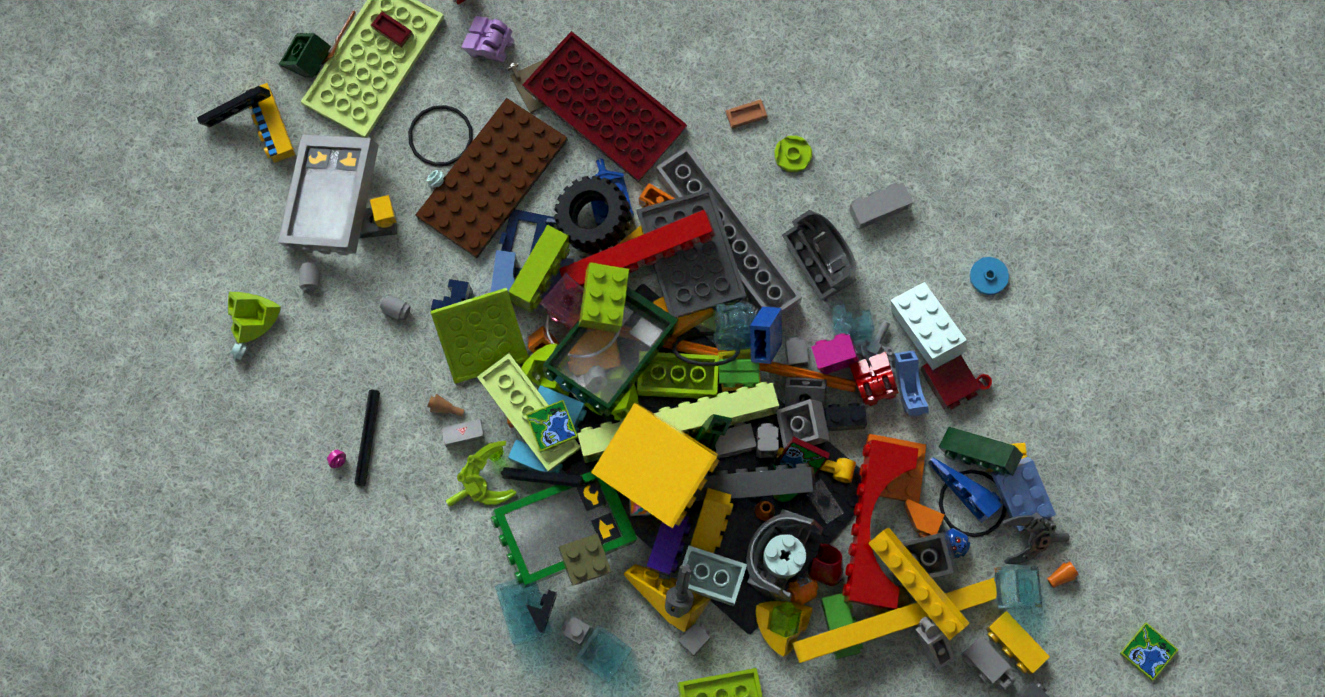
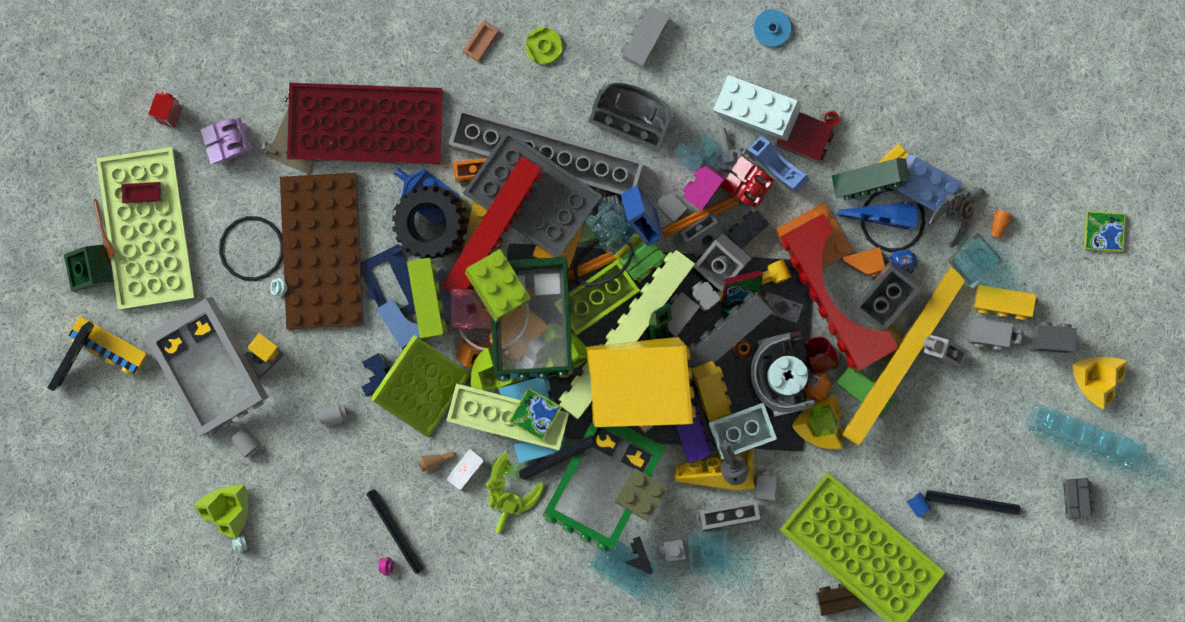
camera: 40 degrees left, 10 degrees up
yellow brick [868,528,970,640] -> none
none -> light grey brick [699,500,760,532]

